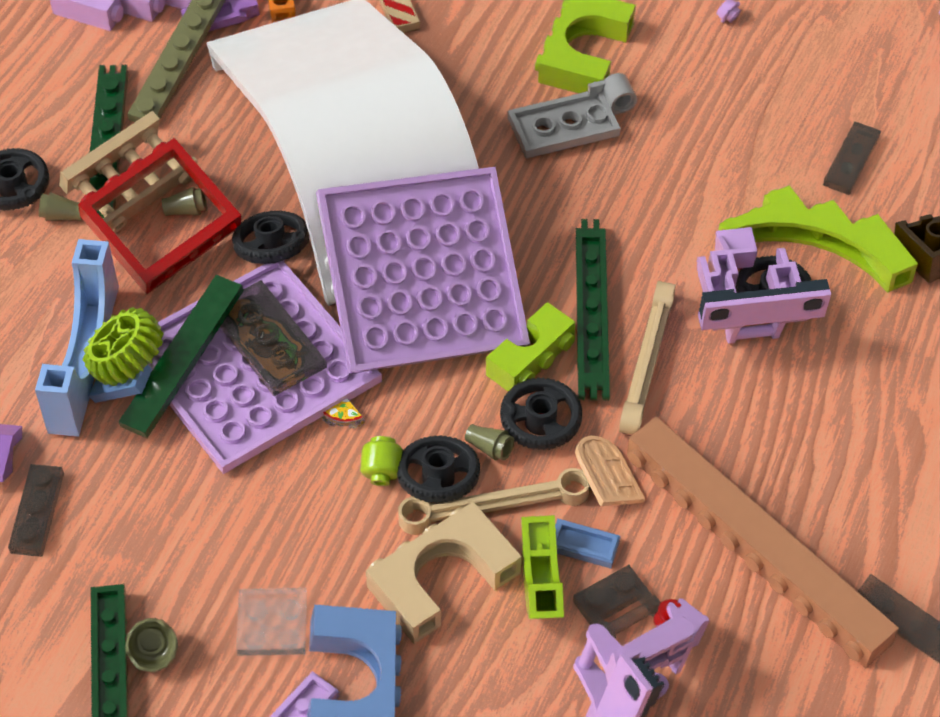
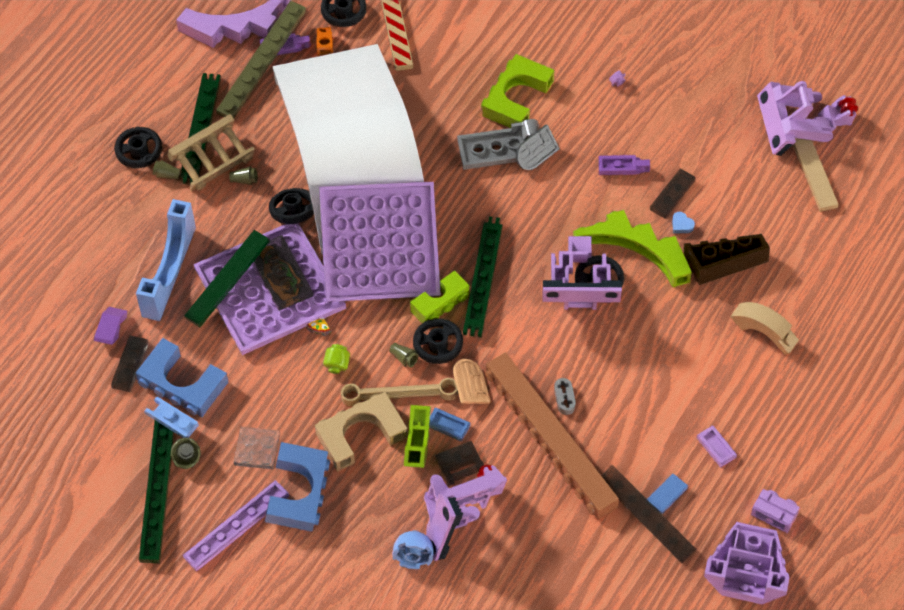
camera: 10 degrees right, 5 degrees up
red window [78,138,241,295] -> none
lime gear [82,307,164,386] -> none
medium blue tile [89,365,152,403] -> none
black wheel [397,435,480,503] -> none
tan piece [619,281,676,435] -> none
none -> medium blue arch [136,338,228,417]
none -> light blue hinge [144,397,199,438]
none -> window [516,125,560,170]
none -> light grey beam [554,378,576,415]
none -> medium lavender hinge [599,155,650,175]
none -> light blue tile [672,212,695,233]

